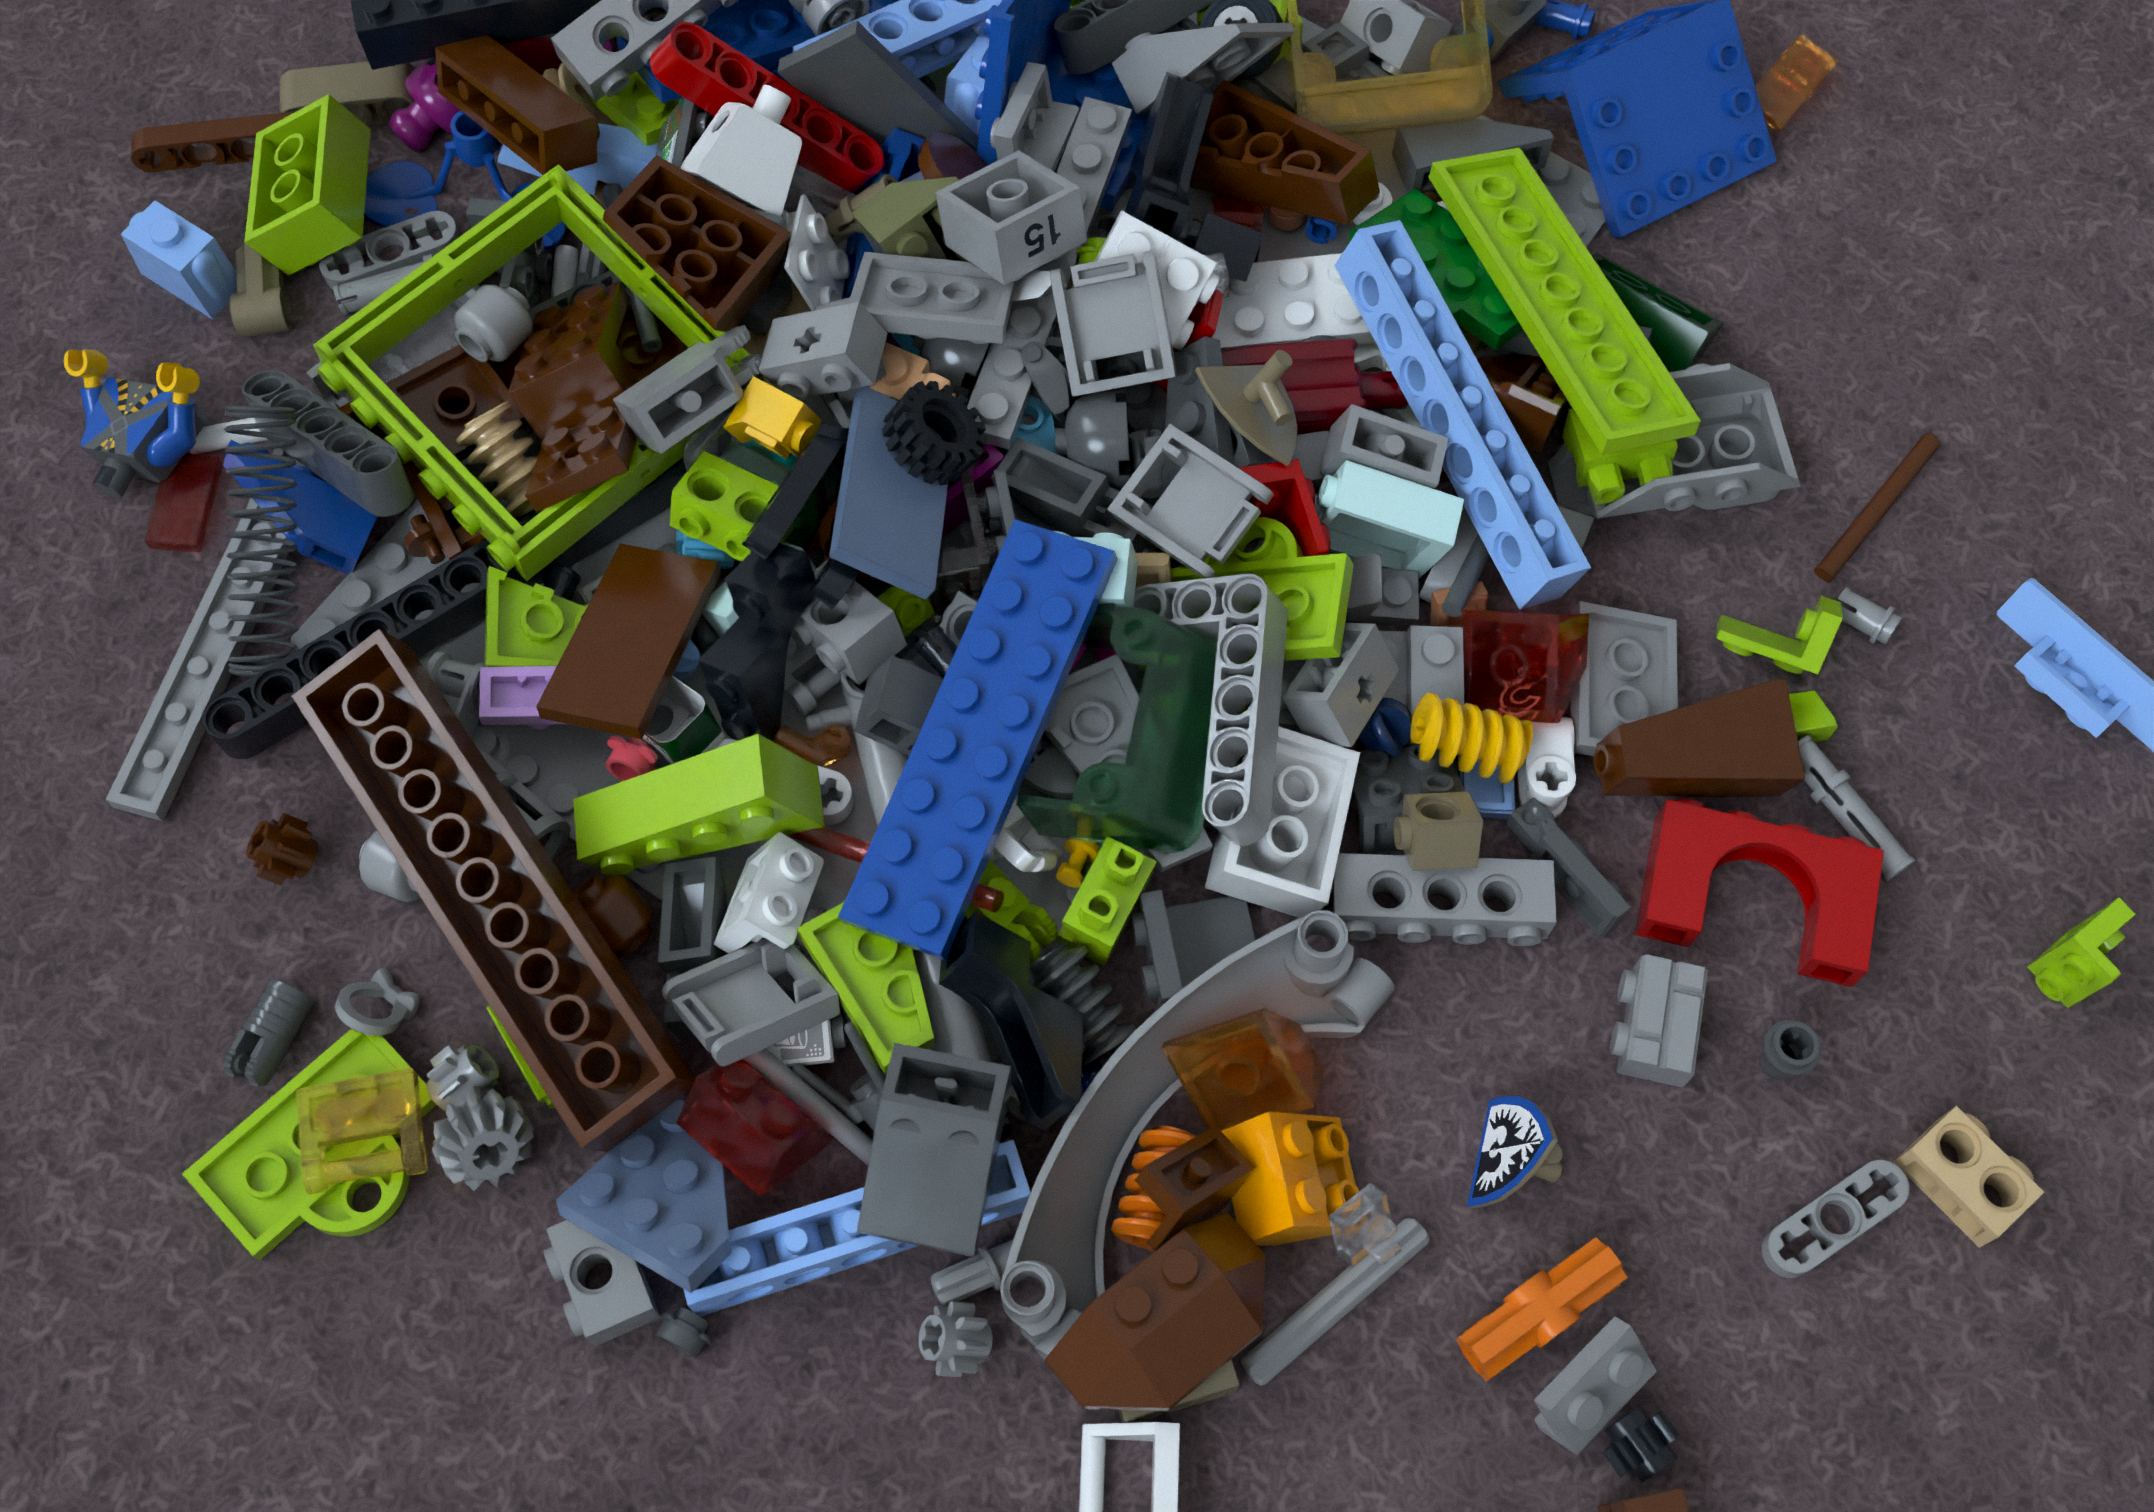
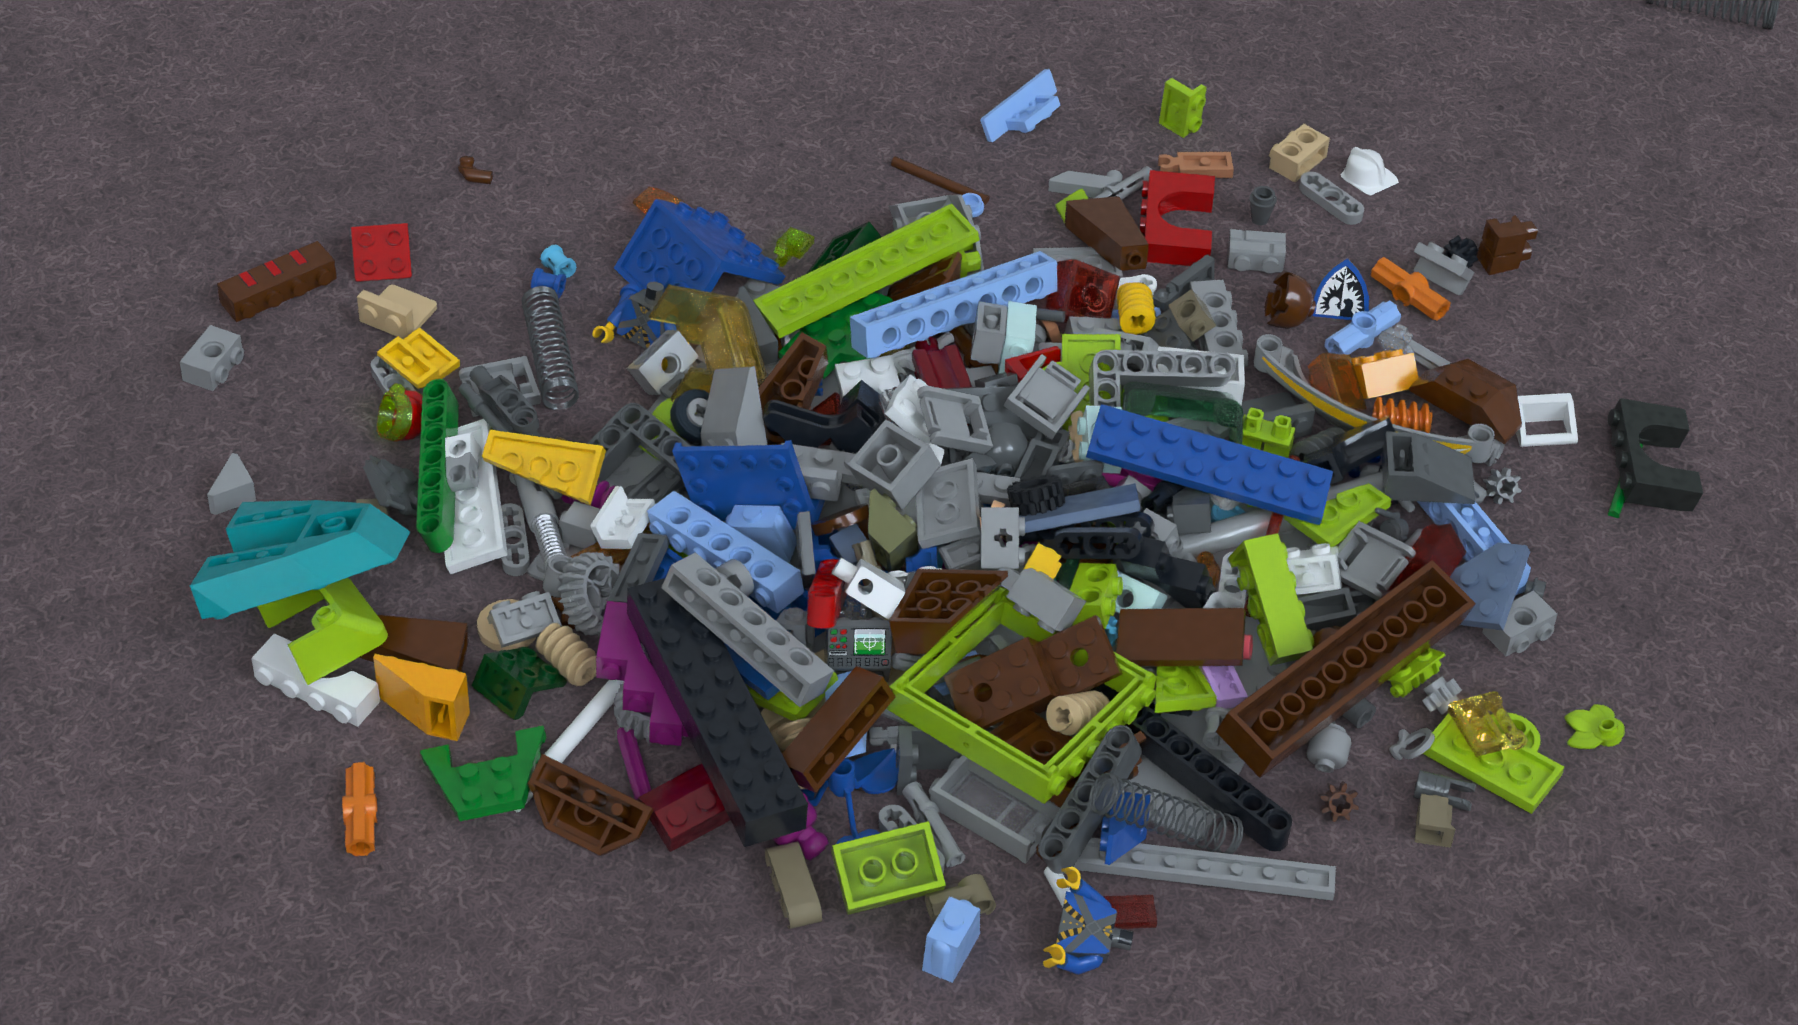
camera: 100 degrees left, 20 degrees down
reddish brown beam [131,112,294,173] -> none
light grey gear [432,1088,534,1191] -> none
light grey head [454,285,533,362] -> none
reddish brown panel [1135,1125,1255,1251] -> none
dark tan shield [1195,350,1297,466] -> none
lime bracket [1716,595,1843,674] -> none
light grey pin [1838,587,1902,645] -> none
none -> clear neon green plate [774,227,814,268]
none -> light blue plate [962,193,984,217]
none -> light grey piece [1048,170,1122,198]
none -> nougat plate [1158,152,1234,178]
none -> reddish brown cylinder [1264,270,1316,329]
none -> light blue piece [1325,300,1401,360]
none -> white piece [1340,147,1399,195]
none -> dark tan window [1415,794,1456,848]
none -> lime plate [1564,704,1625,749]

